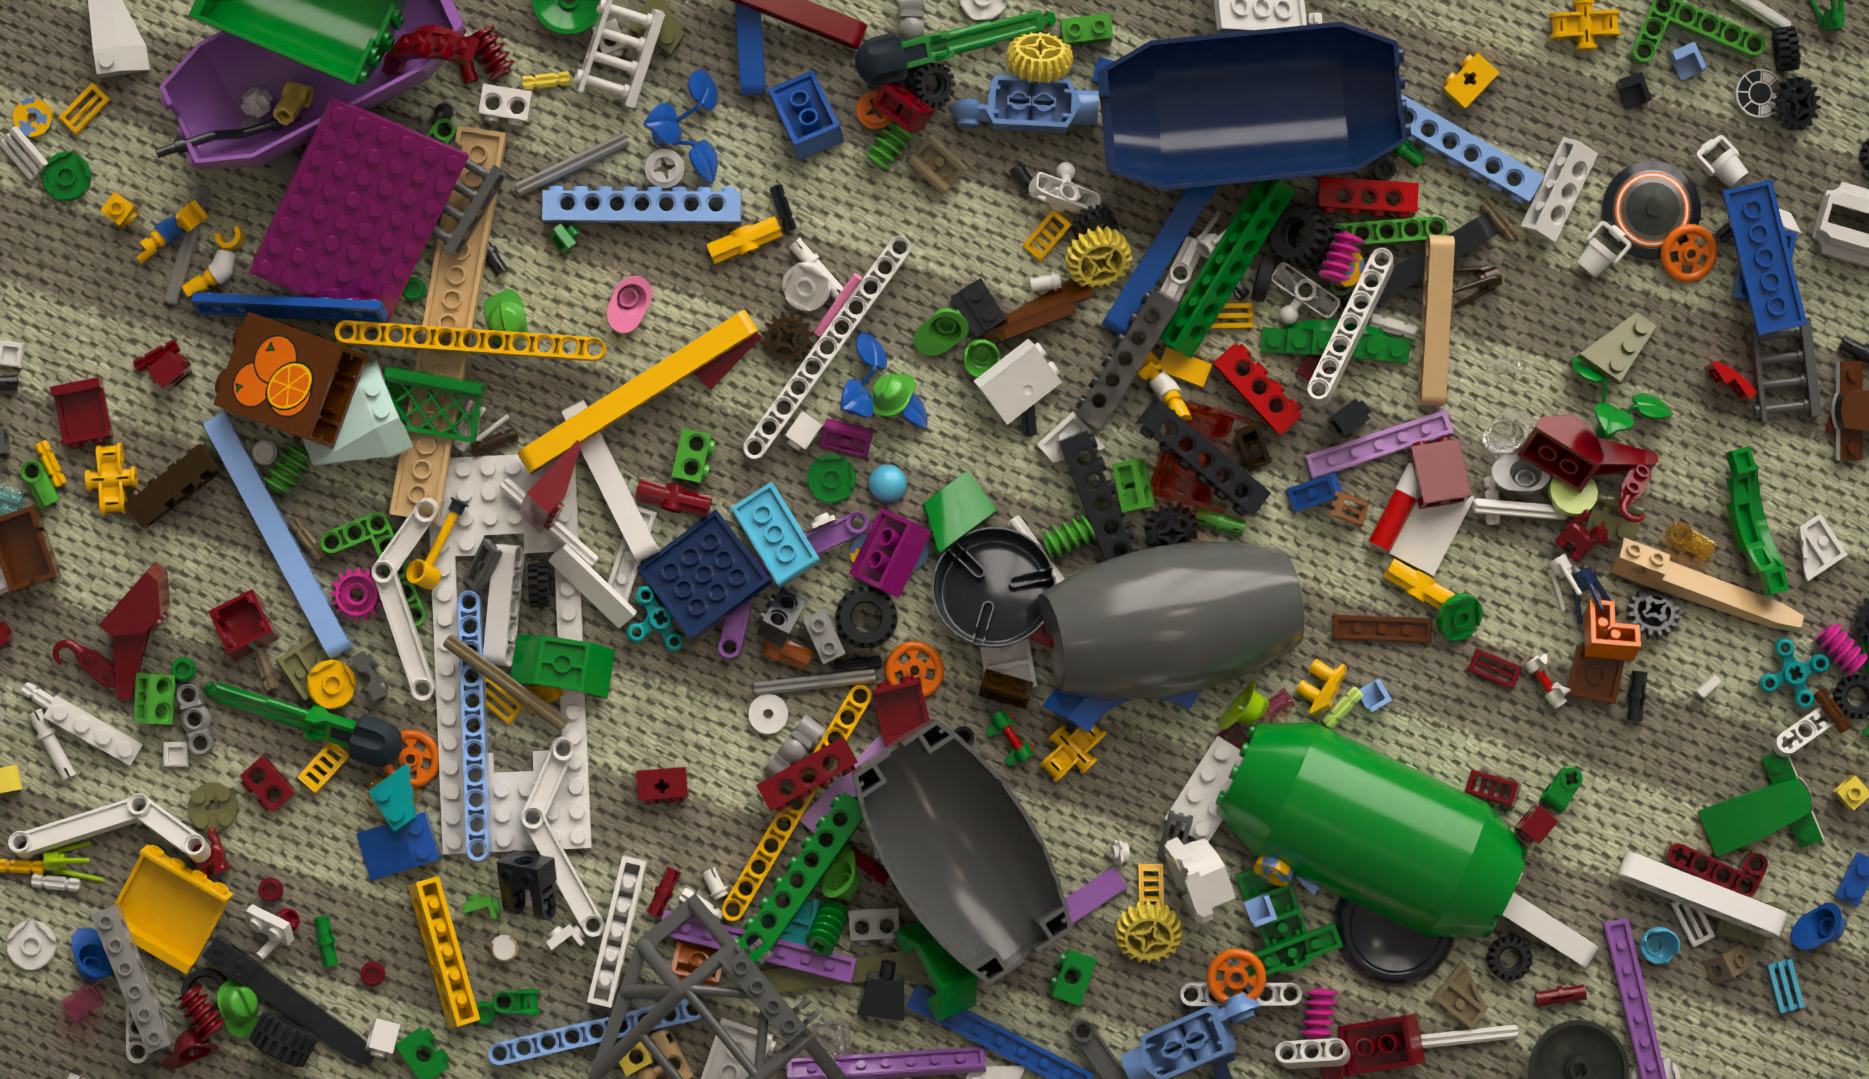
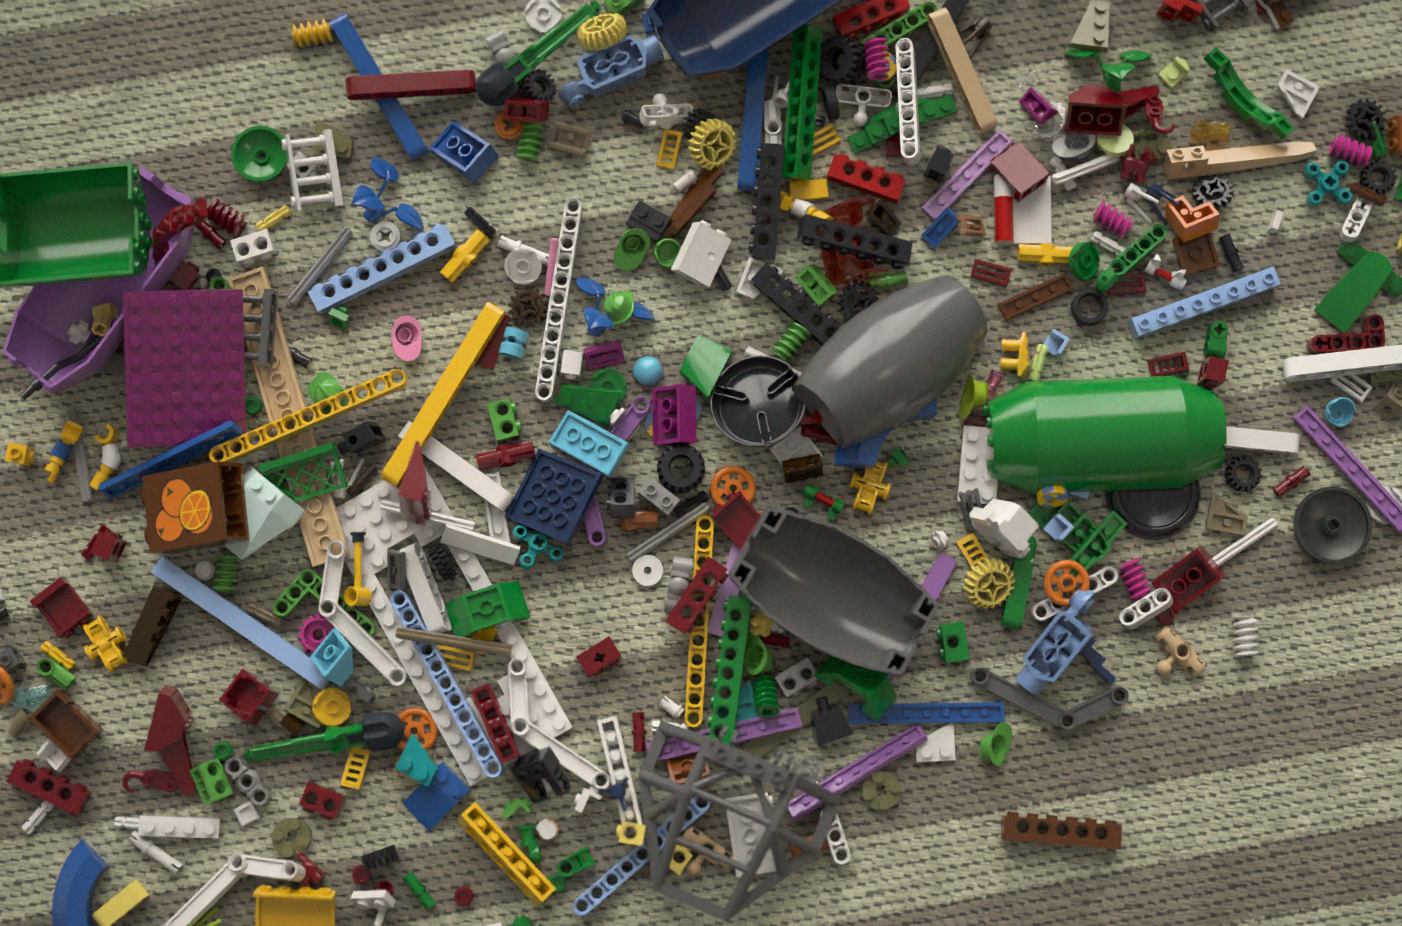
camera: 30 degrees left, 5 degrees down
none -> dark red brick [169,262,201,290]
none -> dark brown tile [280,714,306,735]
none -> medium azure slope [310,627,354,686]
none -> black torso [337,421,386,455]
none -> black tyre [361,844,399,871]
none -> dark red brick [471,683,521,764]
none -> medium azure wheel [498,327,530,360]
none -> green connector [518,824,542,864]
none -> green wing [555,384,622,426]
none -> dark blue plant [598,777,629,812]
none -> light yellow brick [616,821,646,846]
none -> light yellow tile [749,610,772,637]
none -> dark red pin [800,424,837,446]
none -> green tile [887,446,911,468]
none -> dark red tile [970,259,1012,288]
none -> green piece [1000,535,1037,630]
none -> magenta slope [1019,87,1059,124]
none -> black tyre [1071,288,1109,326]
none -> white axle [1091,231,1127,256]
none -> dark pink piece [1093,200,1136,240]
none -> green piece [1094,224,1167,292]
none -> light blue brick [1127,267,1281,340]
none -> yellowish green bracket [1158,56,1190,89]

